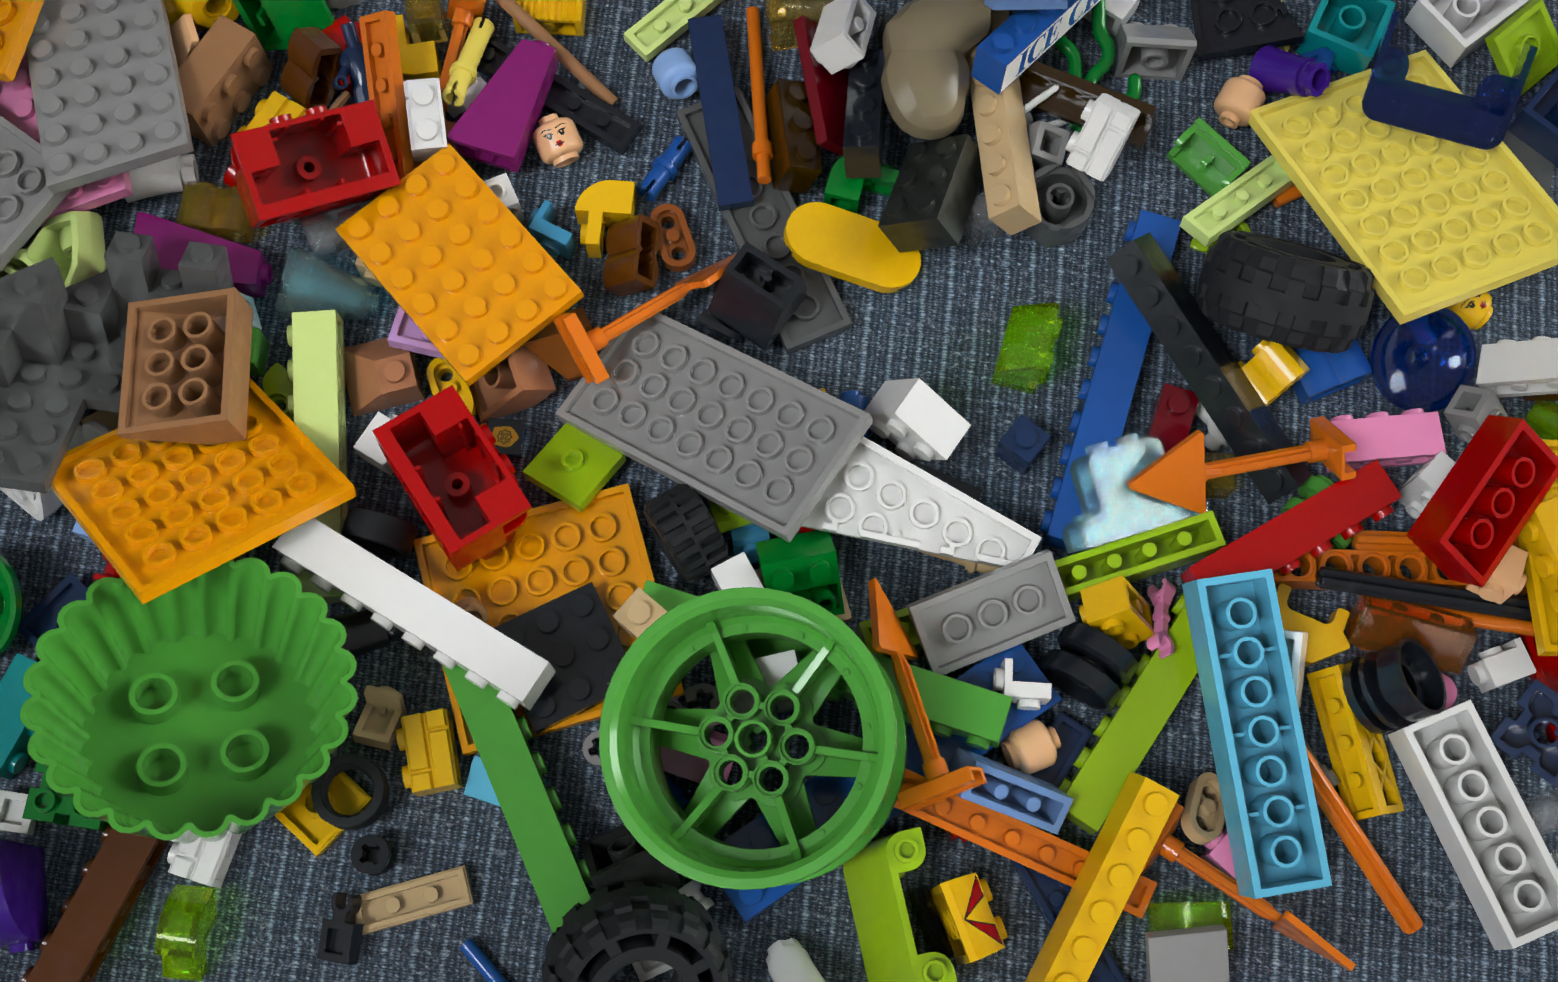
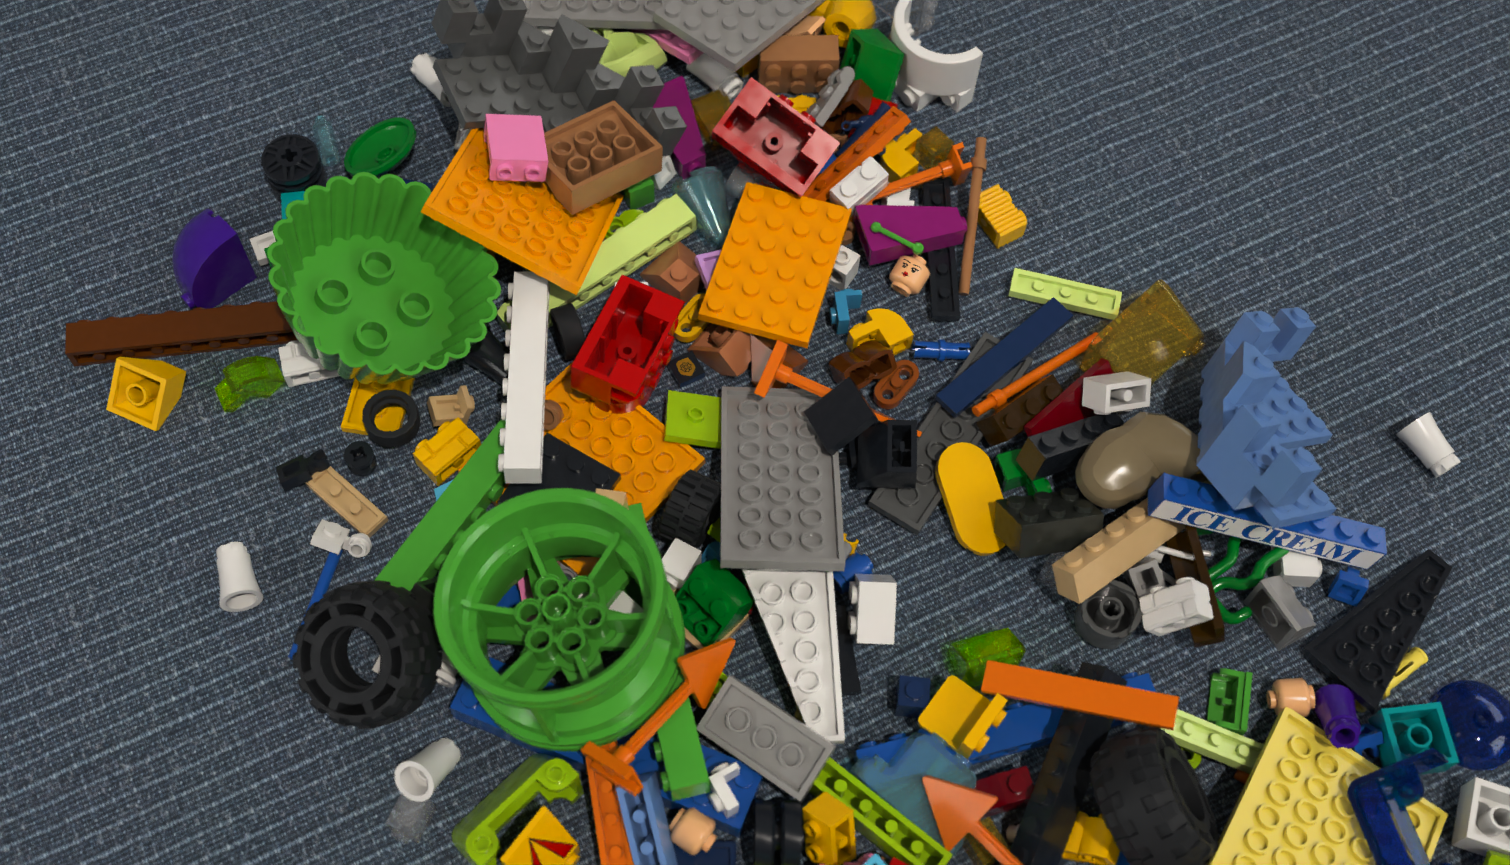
camera: 55 degrees right, 10 degrees down
light yellow pin [442,17,495,107] -> none
light blue head [652,47,698,100] -> none
none -> white plate [310,519,372,558]
none -> bright pink panel [483,114,548,182]
none -> black tile [804,377,878,455]
none -> light grey hinge [806,66,855,127]
none -> bright green hinge [871,222,924,255]
none -> yellow bracket [918,675,1008,760]
none -> orange tile [981,660,1179,731]

